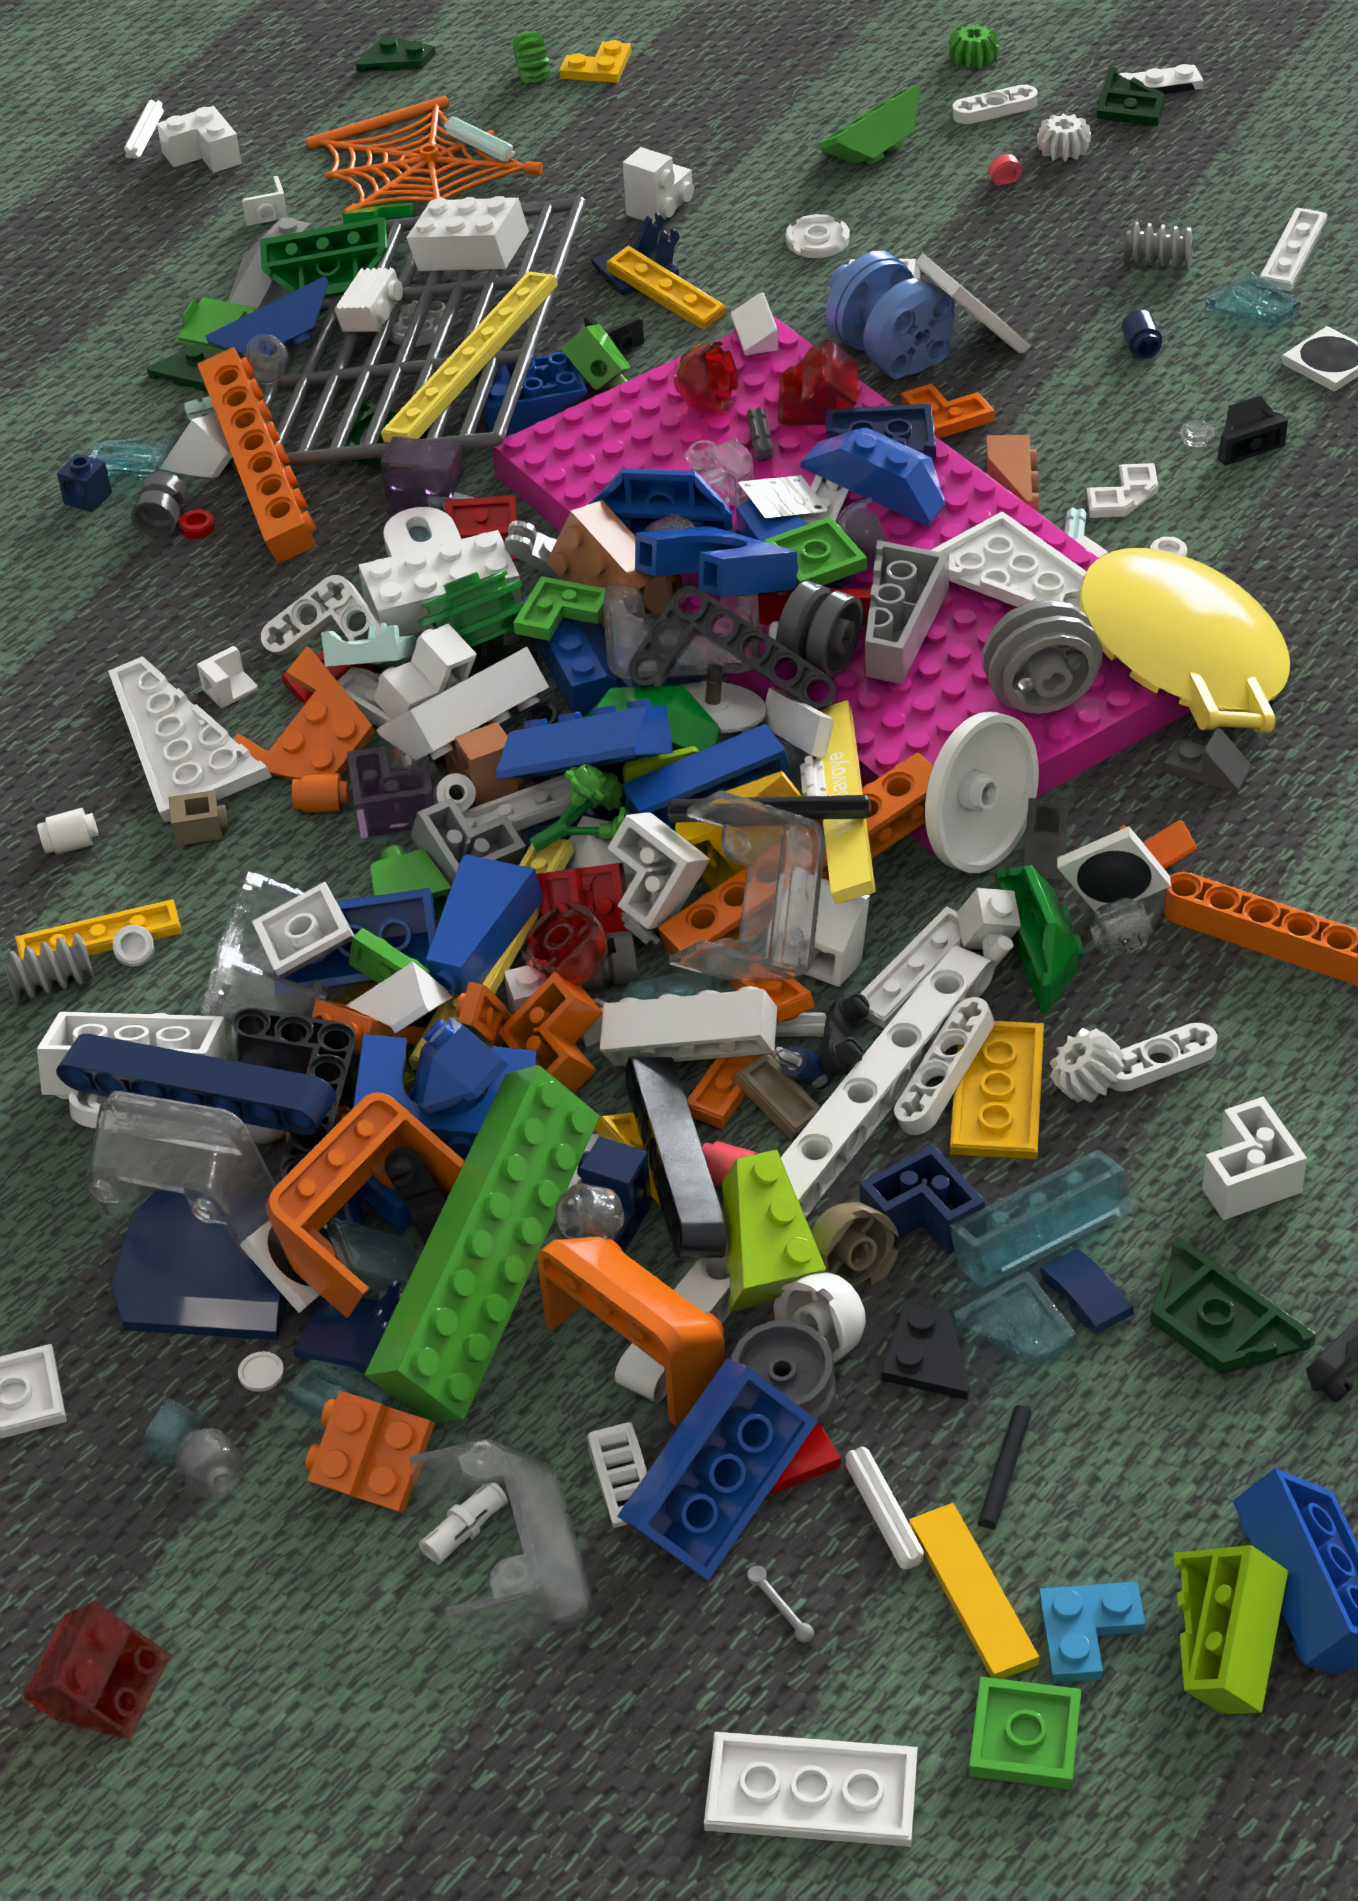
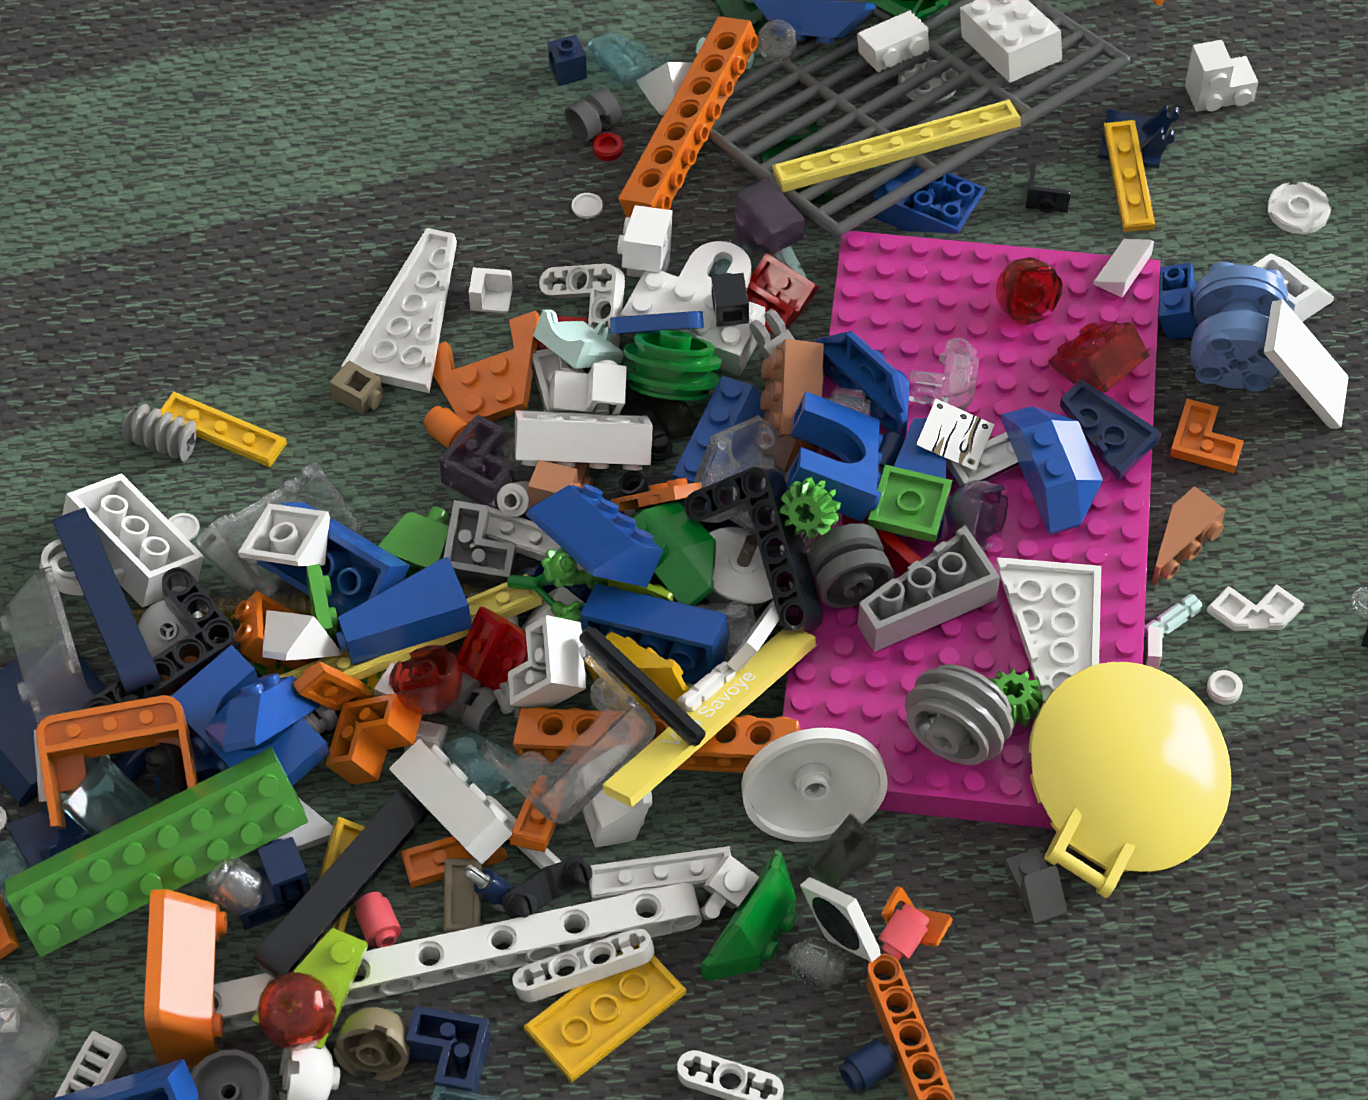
camera: 40 degrees right, 10 degrees up
white brick [37,808,99,855] -> none
white tile [113,925,154,967] -> none
bright green plate [513,576,612,641] -> none
bright green torso [560,324,631,391] -> none
dark grey axle [747,407,774,461] -> none
white gear [1050,1028,1125,1103] -> none
none -> clear red cylinder [257,972,336,1051]
none -> white piece [572,193,603,219]
none -> blue beam [610,311,704,334]
none -> orange wing [611,478,702,512]
none -> white brick [617,205,672,277]
none -> black brick [711,273,749,327]
none -> bright green gear [779,477,841,539]
none -> dark blue brick [839,1039,897,1092]
none -> coral brick [878,903,930,961]
none -> blue slope [1158,262,1198,340]

